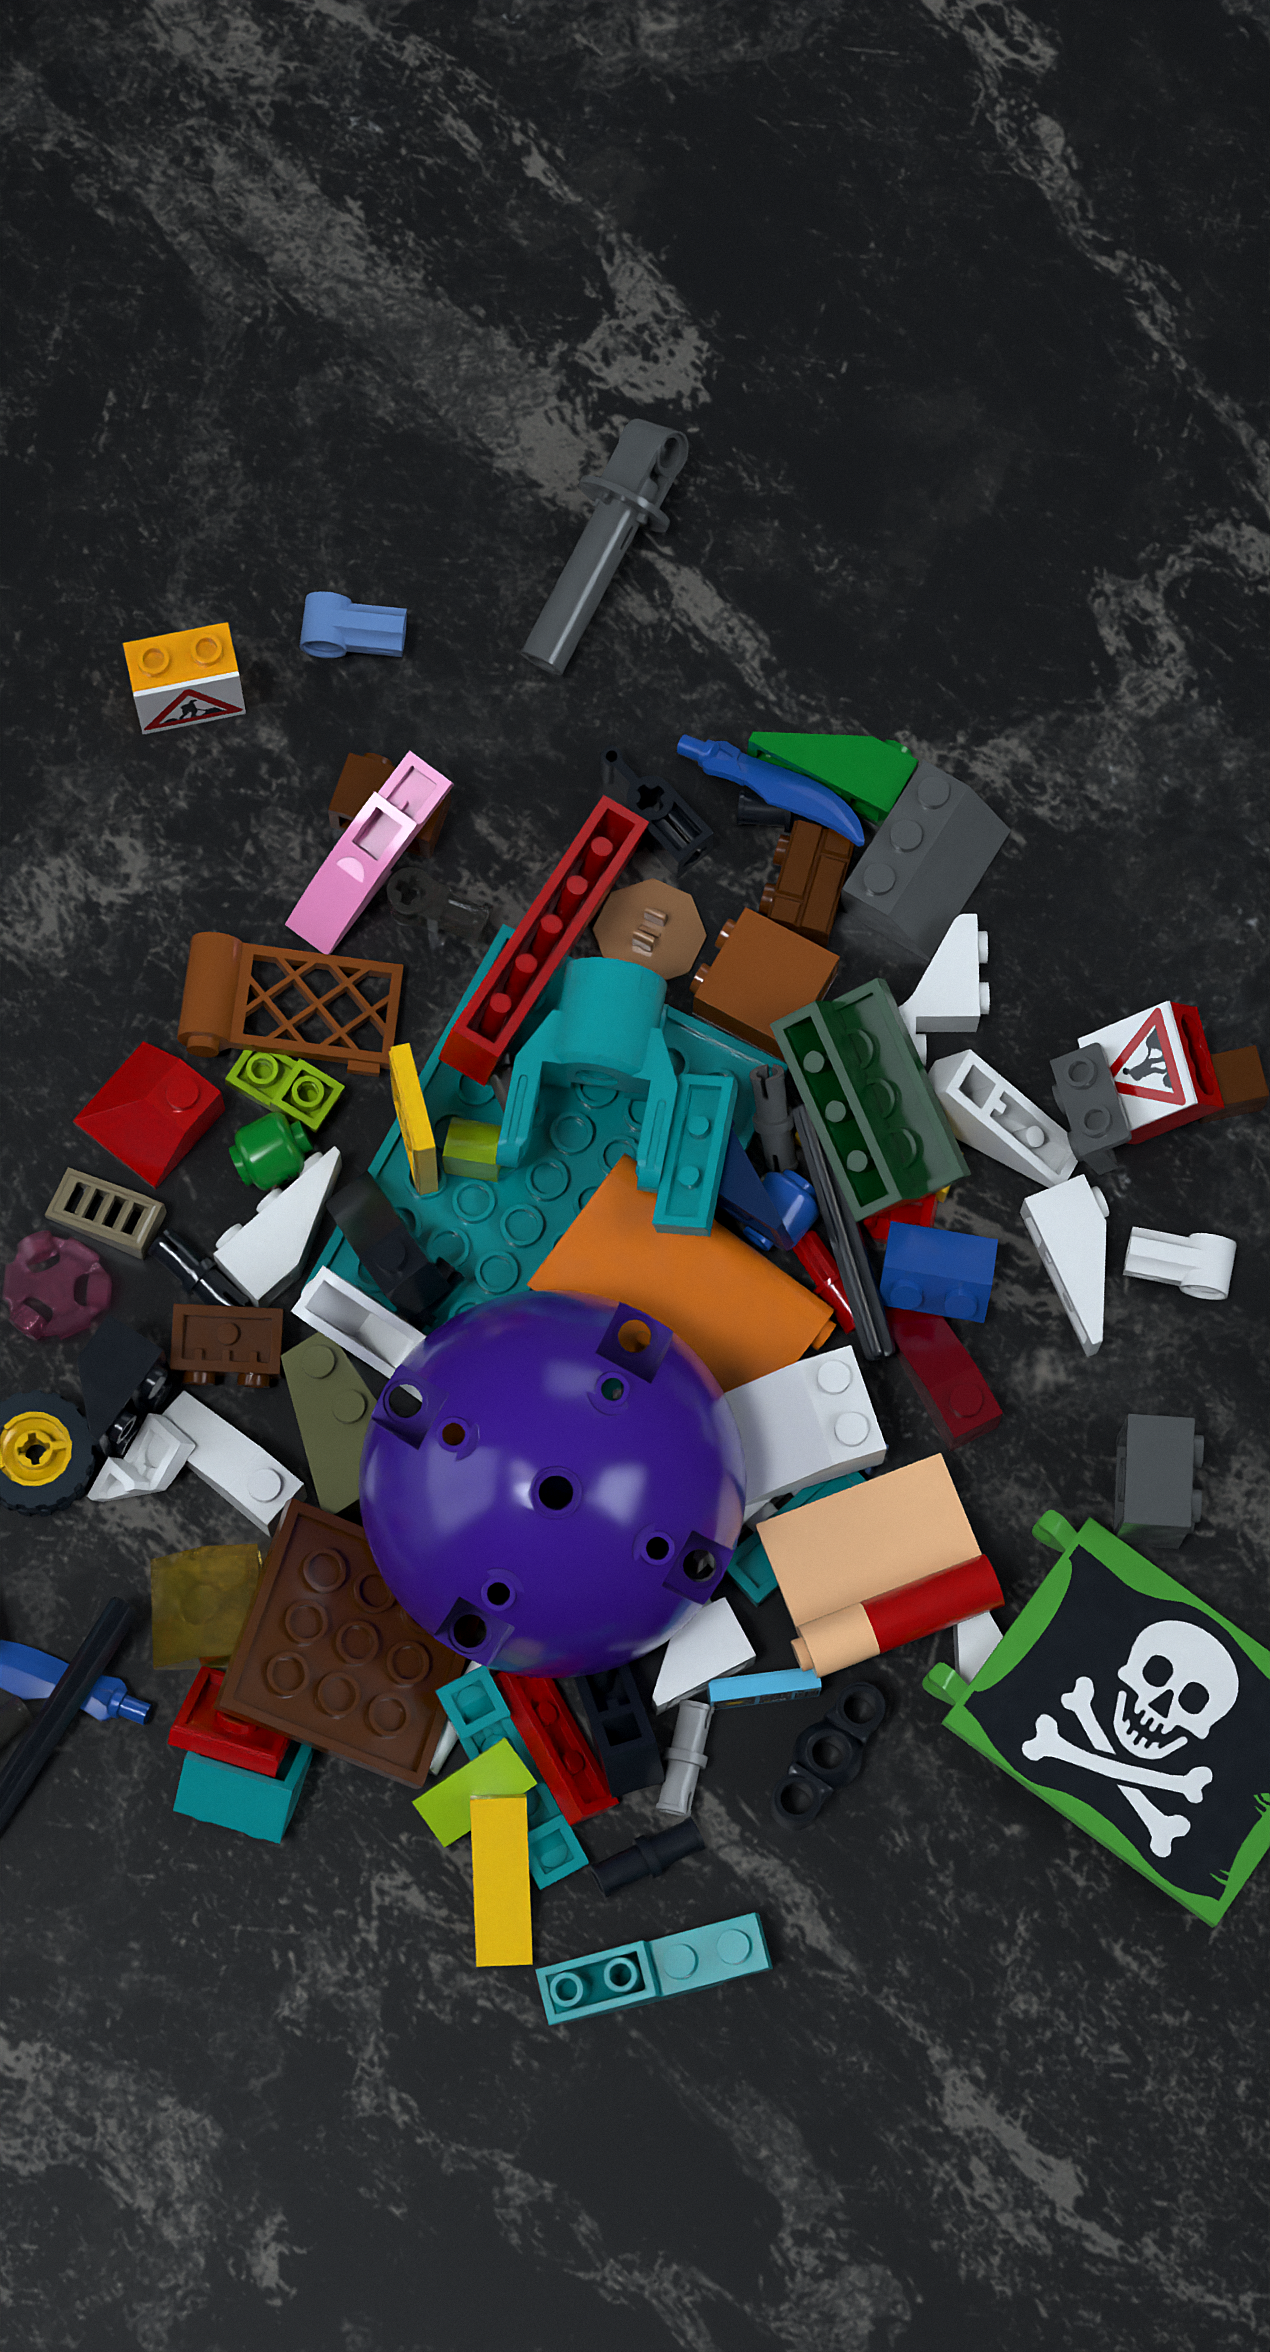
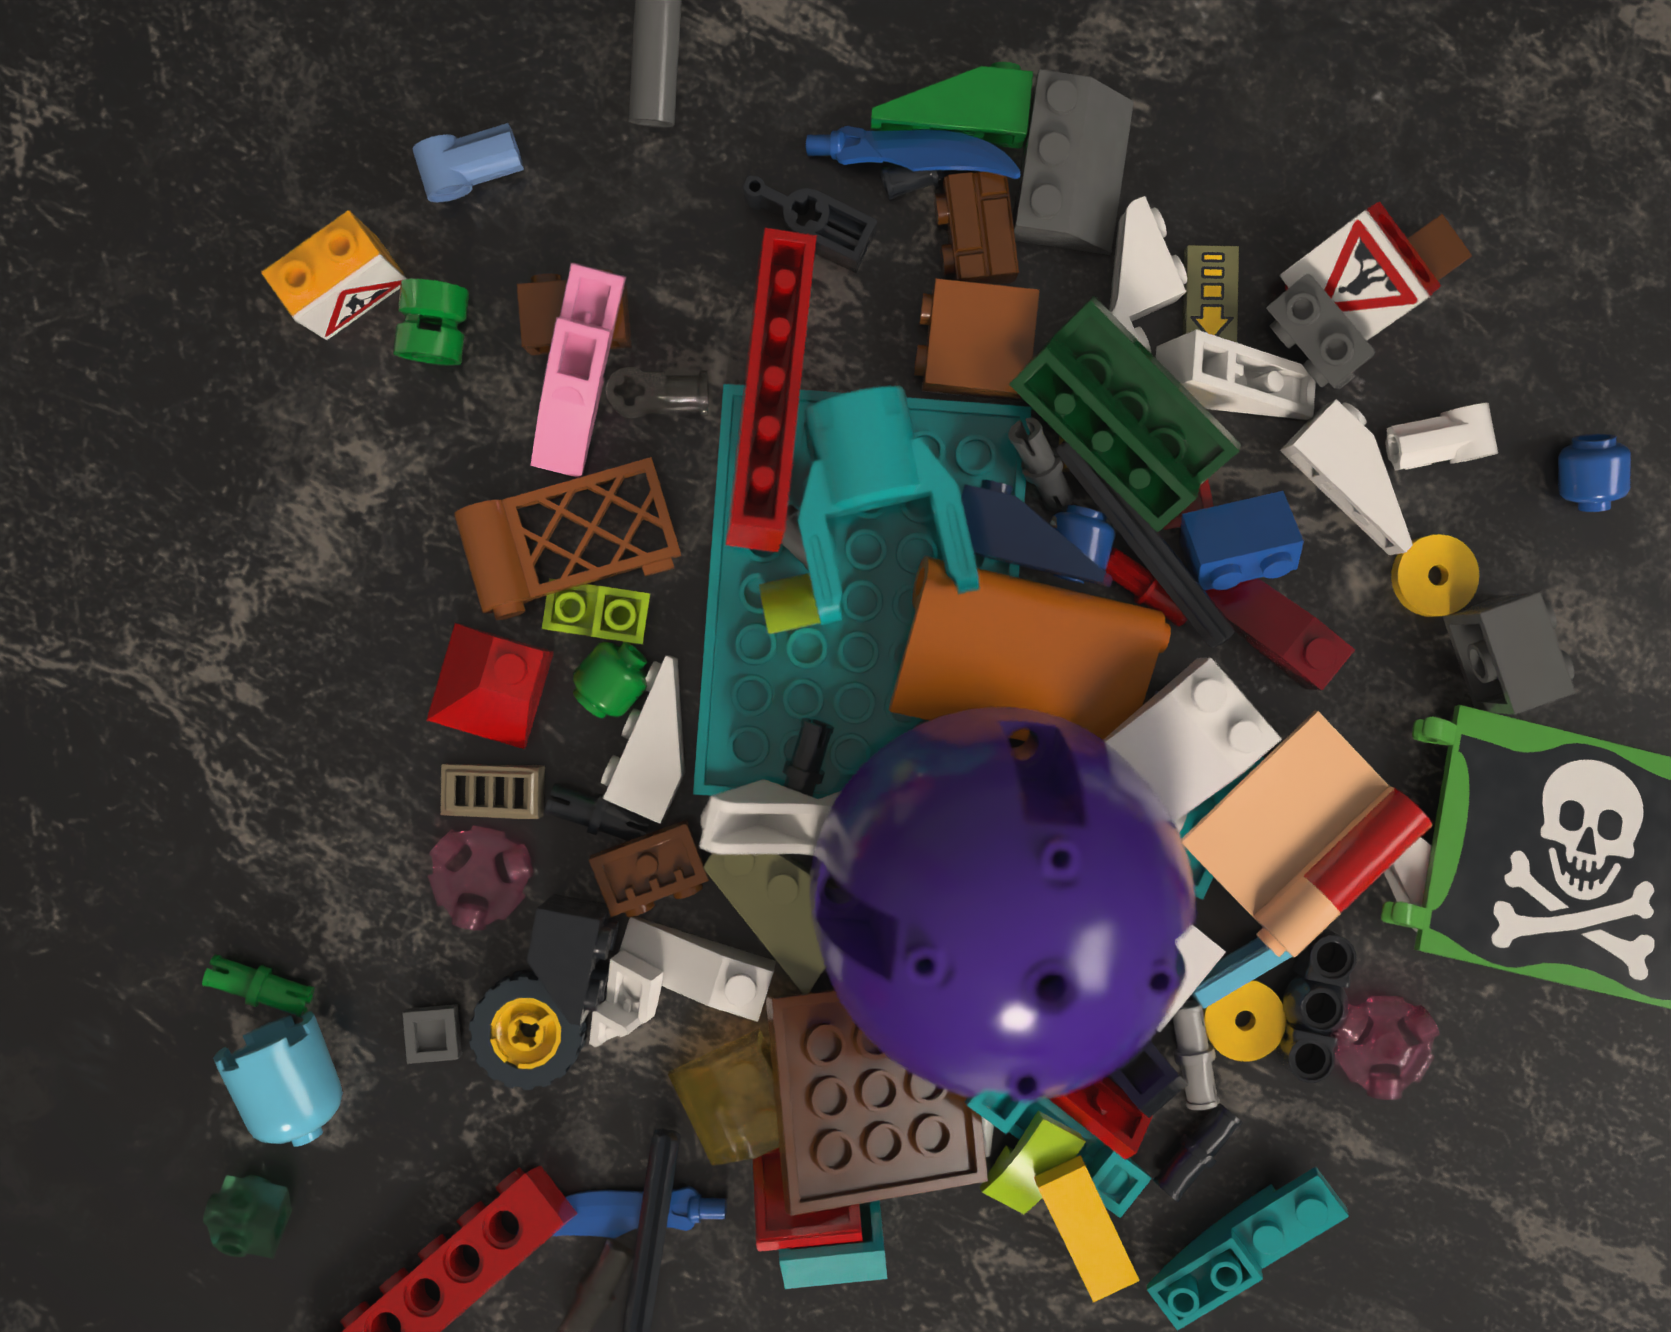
camera: 20 degrees left, 15 degrees up
black slope [324,1170,452,1321] -> none
yellow tile [388,1043,438,1195] -> none
medium nougat piece [592,878,707,982] -> none
teal plate [652,1073,739,1237] -> none
none -> green wheel [393,279,469,365]
none -> olive tile [1183,245,1239,343]
none -> yellow piece [1203,979,1286,1062]
none -> clear pink piece [1333,996,1440,1100]
none -> yellow piece [1391,534,1479,617]

